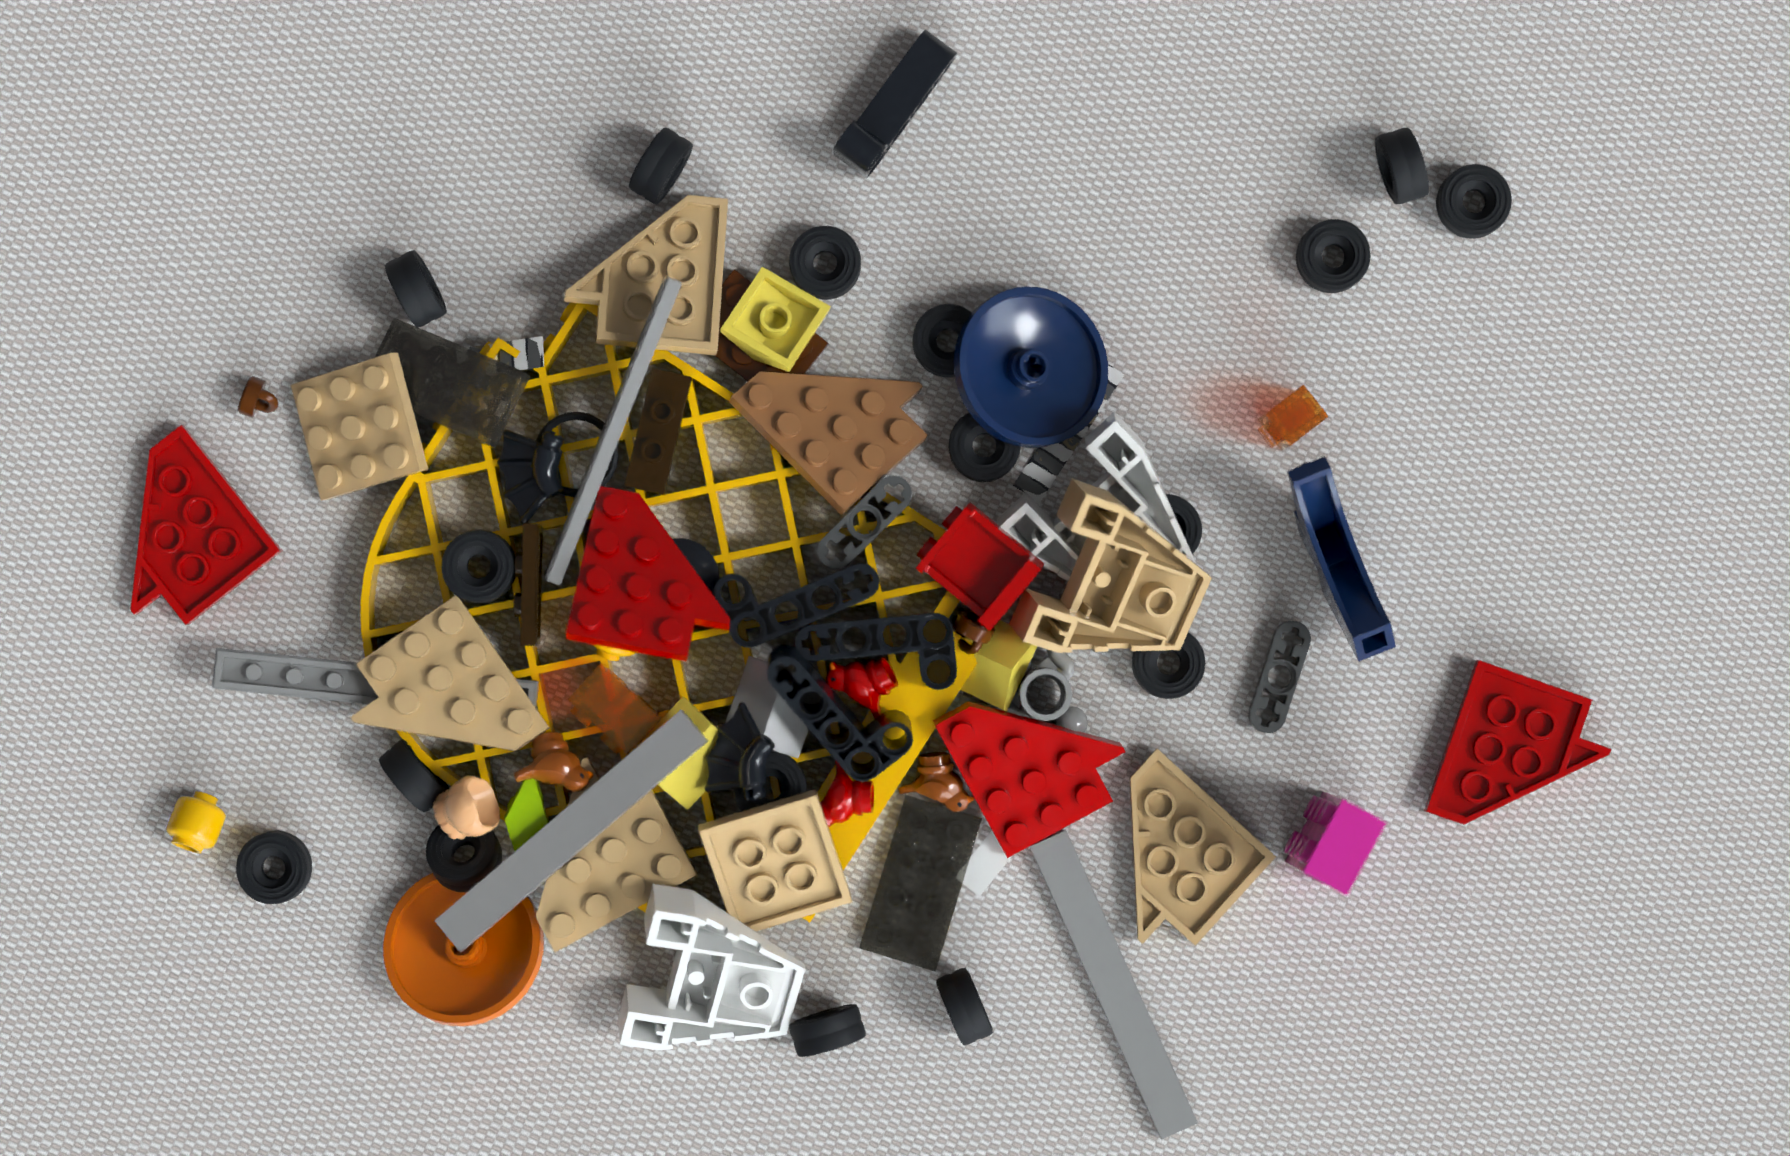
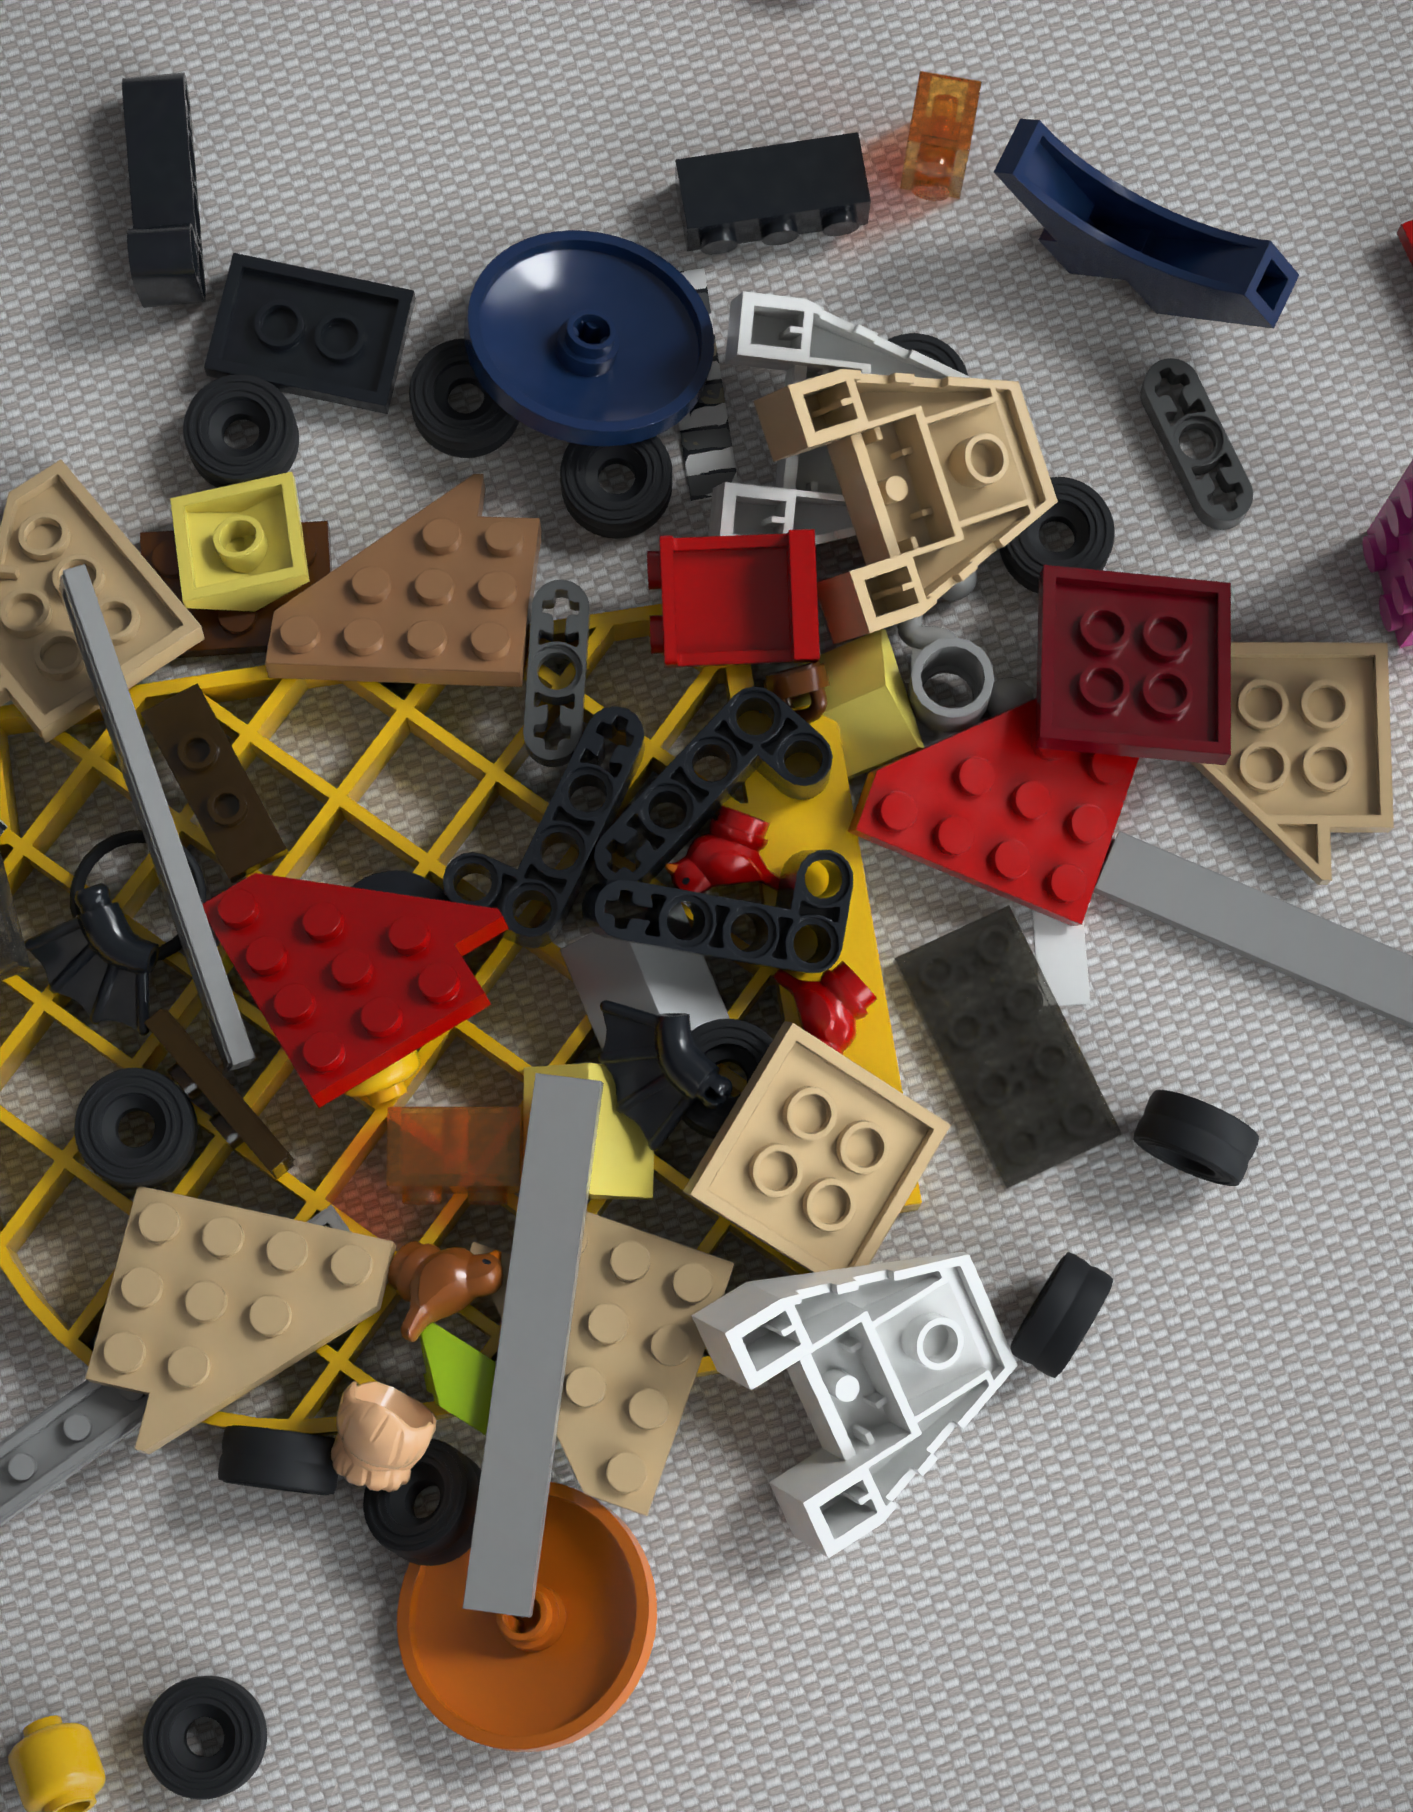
camera: 45 degrees left, 10 degrees down
dark orange animal [898,752,974,812] -> none
none -> black plate [204,253,416,414]
none -> black brick [675,132,871,255]
none -> dark red plate [1035,565,1231,765]

